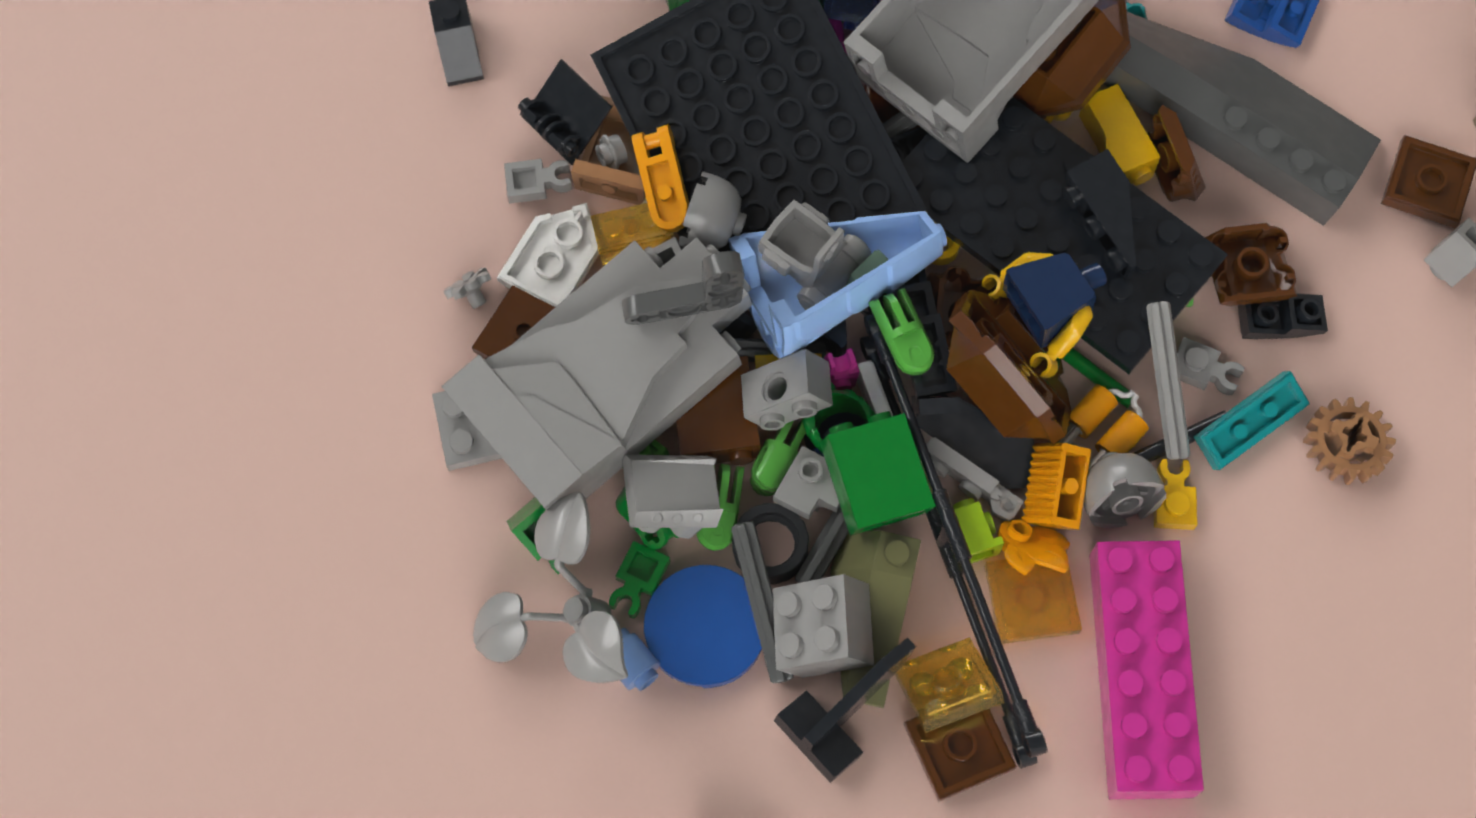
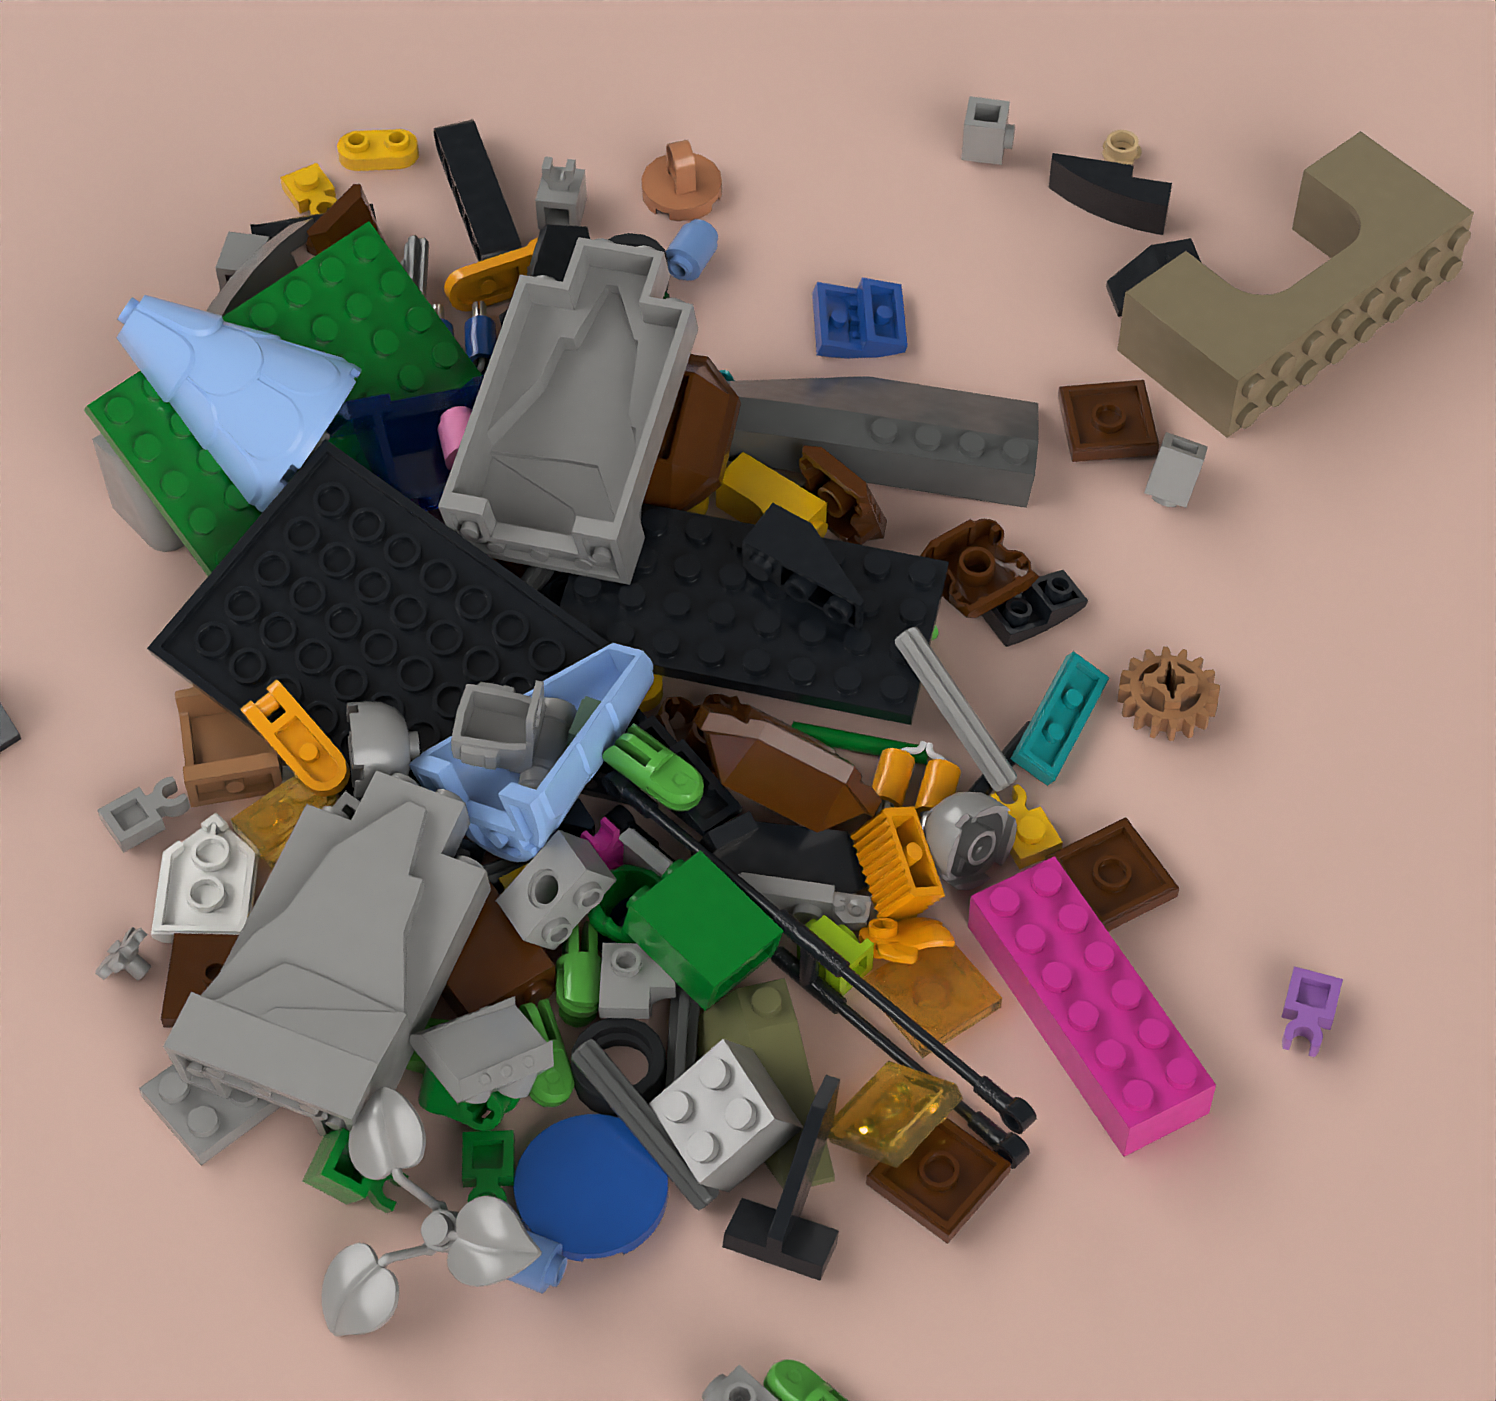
camera: 30 degrees left, 15 degrees down
black hinge [518,59,613,165] -> none
light grey plate [595,134,628,169] -> none
dark grey beam [621,251,744,325] -> none
dark blue torso [982,252,1107,379] -> none
light grey plate [1177,337,1245,395] -> none
none -> reddish brown plate [1045,817,1179,932]
none -> medium lavender plate [1281,966,1343,1057]

